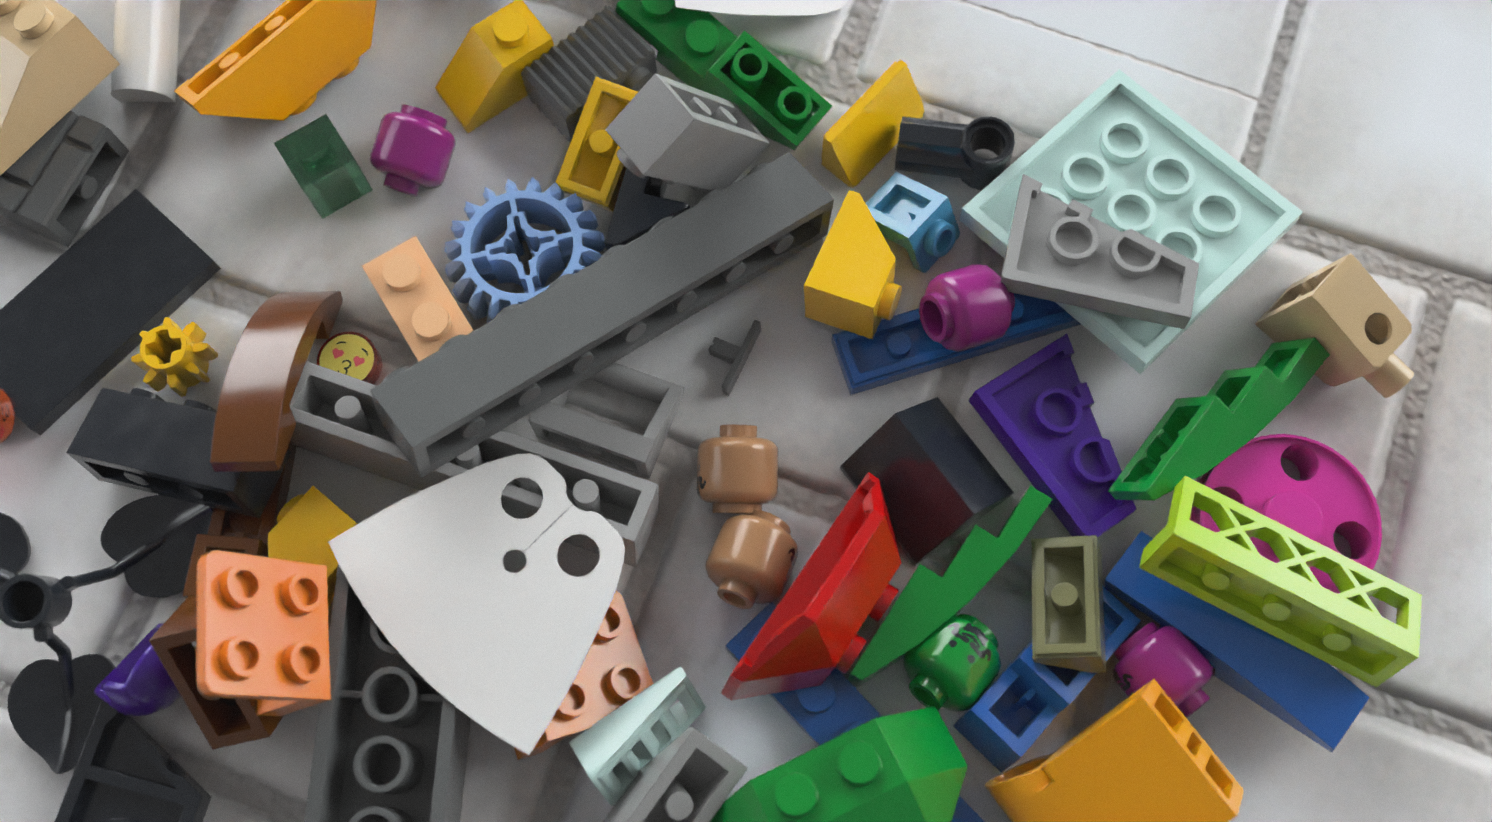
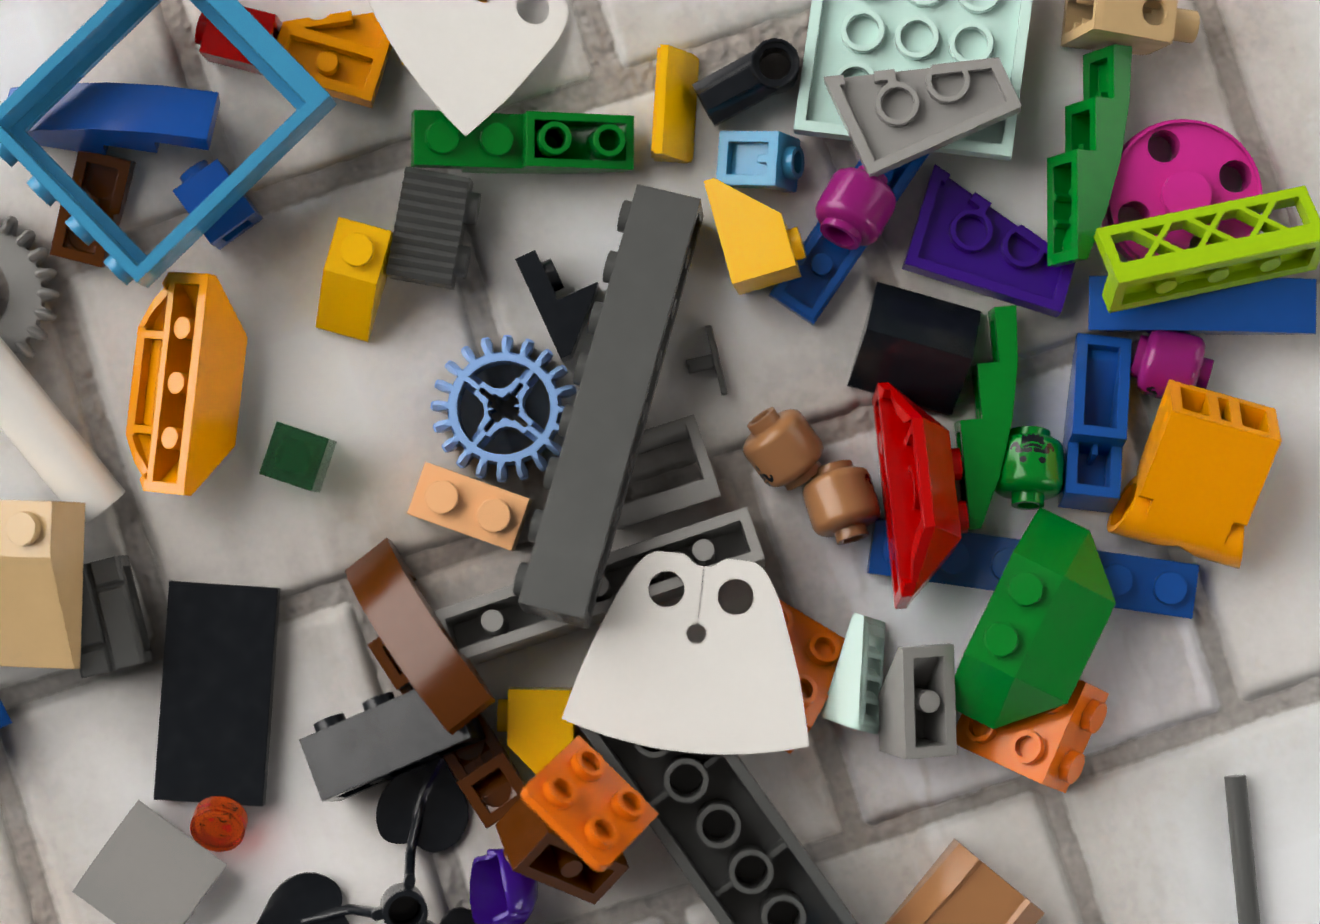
camera: 40 degrees left, 15 degrees up
yellow gear [131,317,218,397] -> none
light yellow tile [317,331,382,384] -> none
magenta head [370,104,456,197] -> none
yellow slope [556,76,638,212] -> none
light grey brick [605,73,770,191] -> none
olive slope [1031,535,1106,673] -> none

